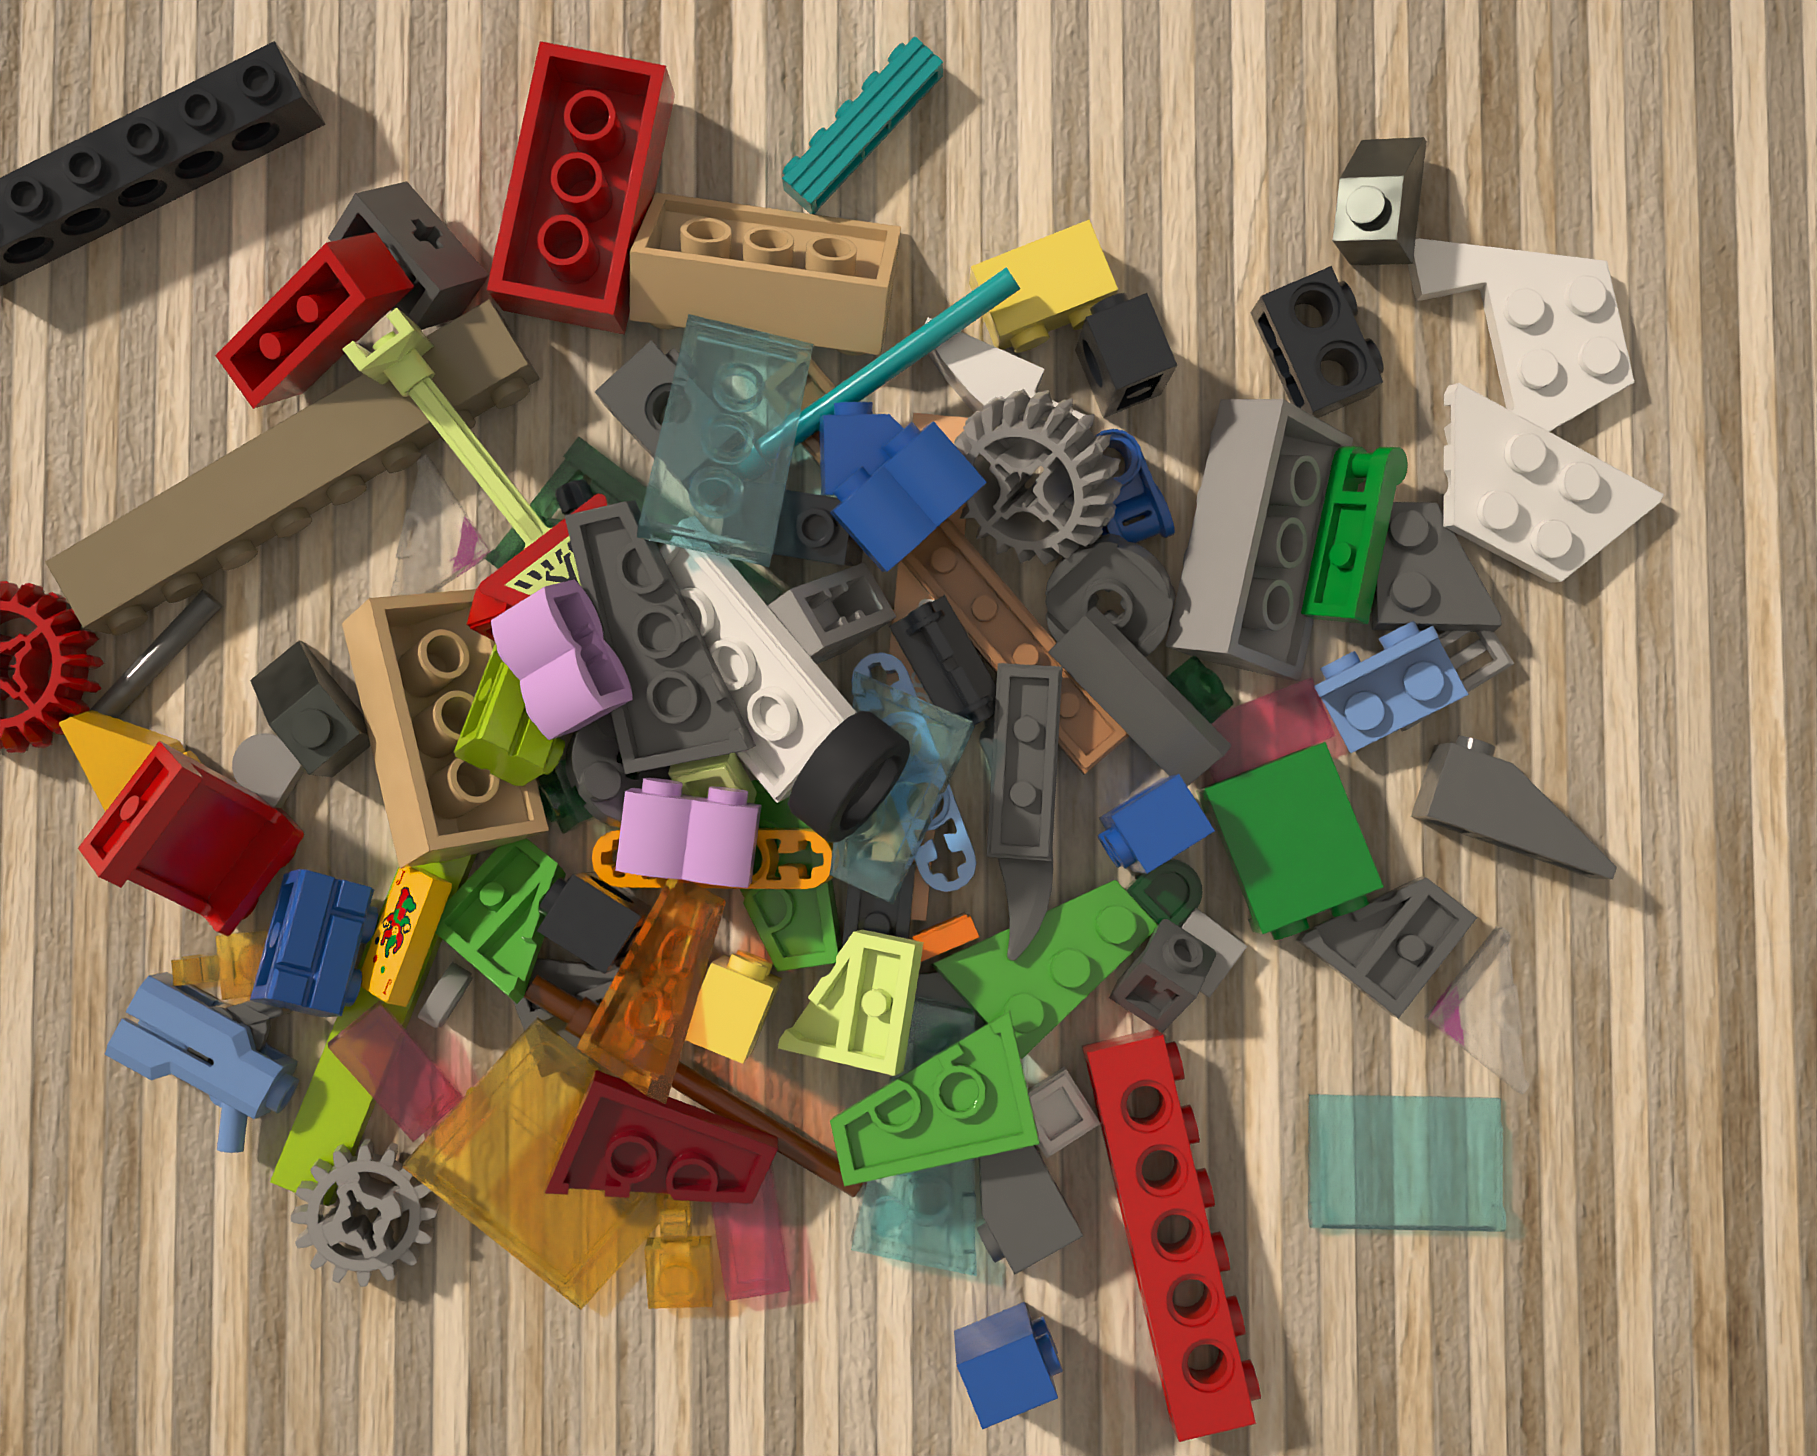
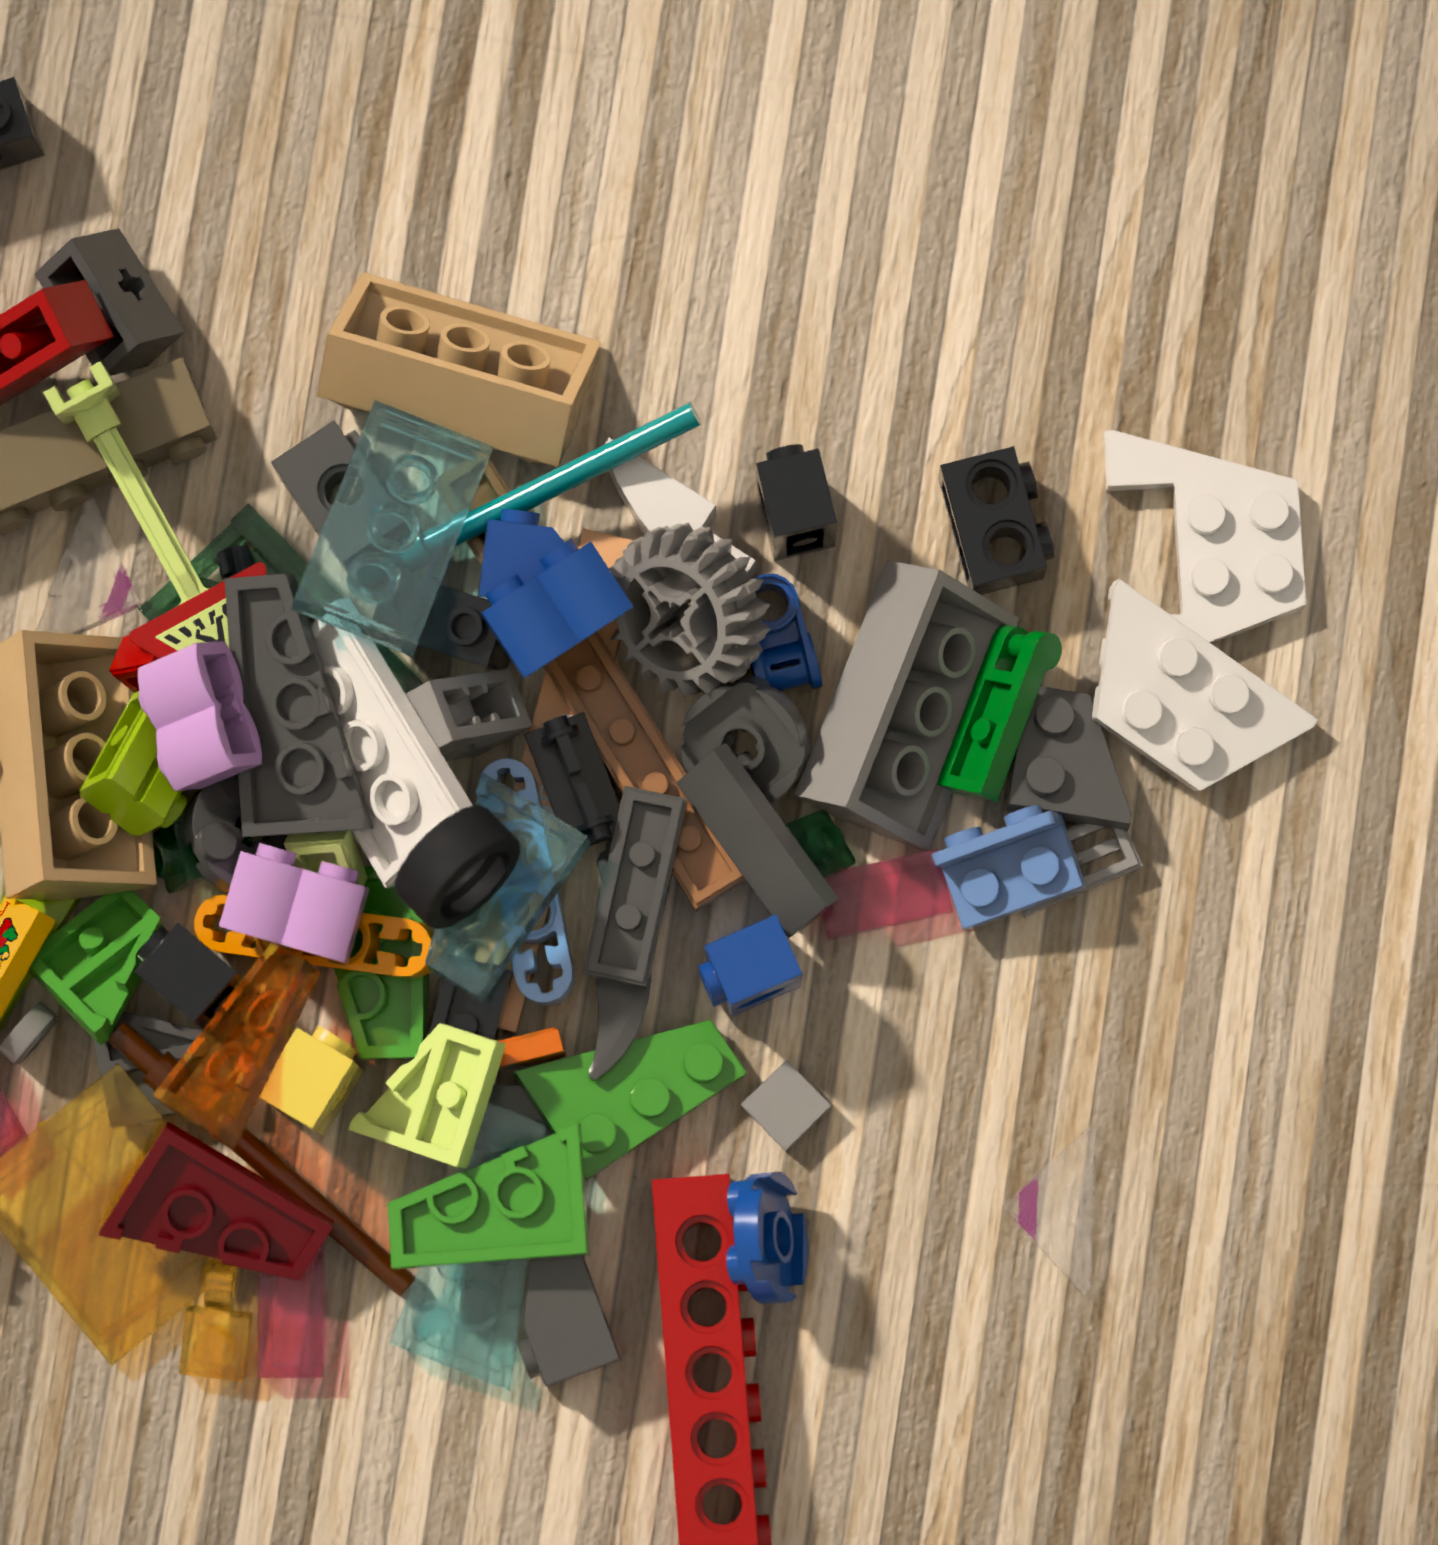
camera: 10 degrees right, 5 degrees down
red brick [487,41,675,335] -> none
teal piece [782,36,943,214] -> none
blue brick [954,1302,1063,1430] -> none
light yellow brick [969,219,1118,353] -> none
white tile [1028,1067,1101,1158] -> none
dark grey bracket [1109,919,1216,1033] -> none
dark green tile [1125,859,1202,927] -> none
green panel [1196,742,1384,940] -> none
dark grey wing [1296,877,1478,1019] -> none
clear light blue piece [1308,1094,1506,1232] -> none
pearl dark grey slope [1332,137,1427,265] -> none
dark grey slope [1411,736,1617,879] -> none
none -> blue plate [726,1172,808,1304]

